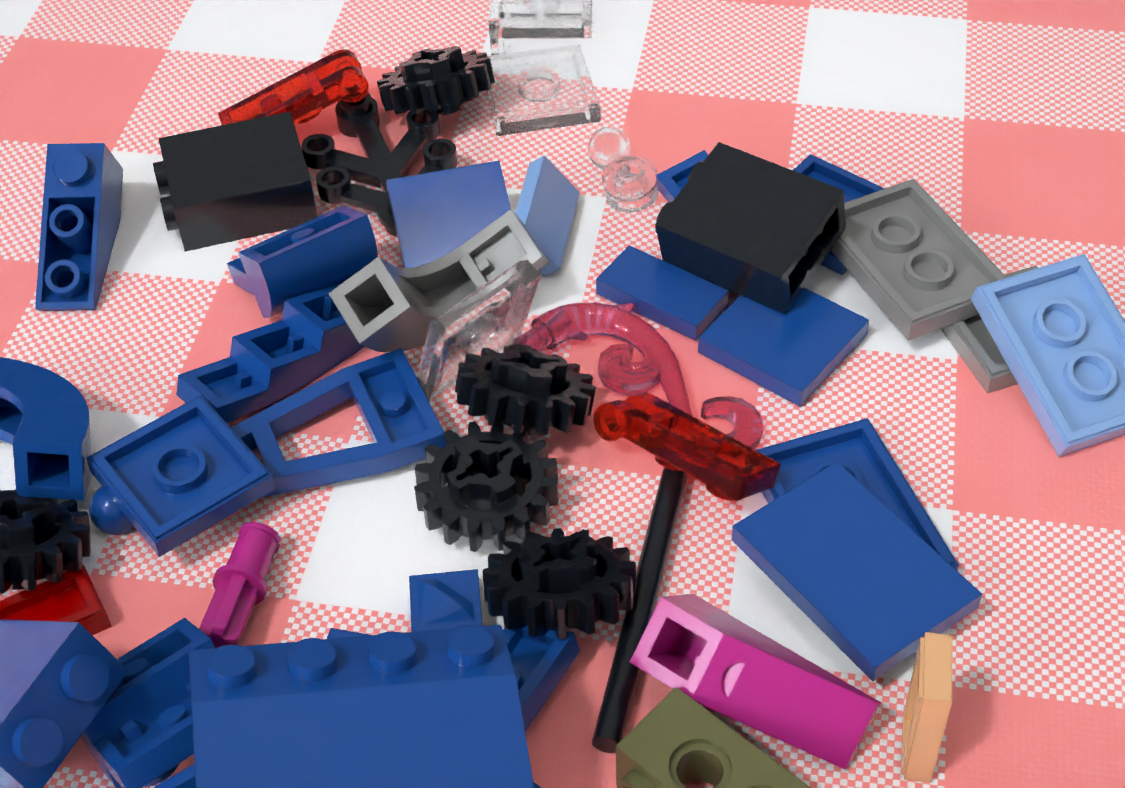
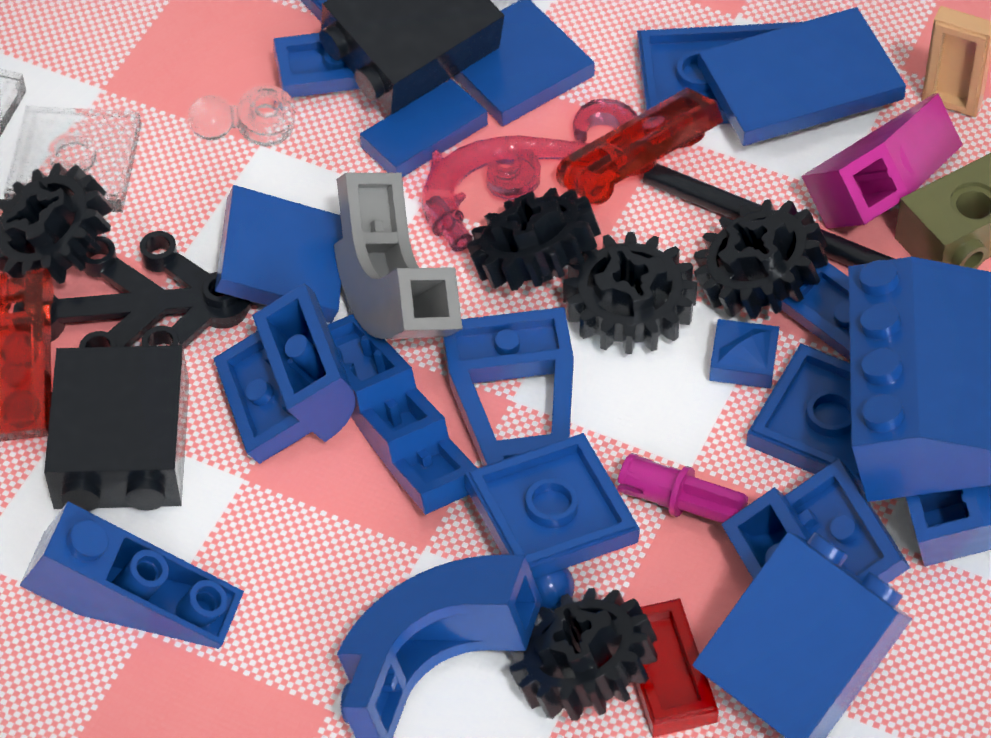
camera: 75 degrees left, 5 degrees up
clear tile [417,259,541,402] -> none
light blue tile [515,155,580,277] -> none

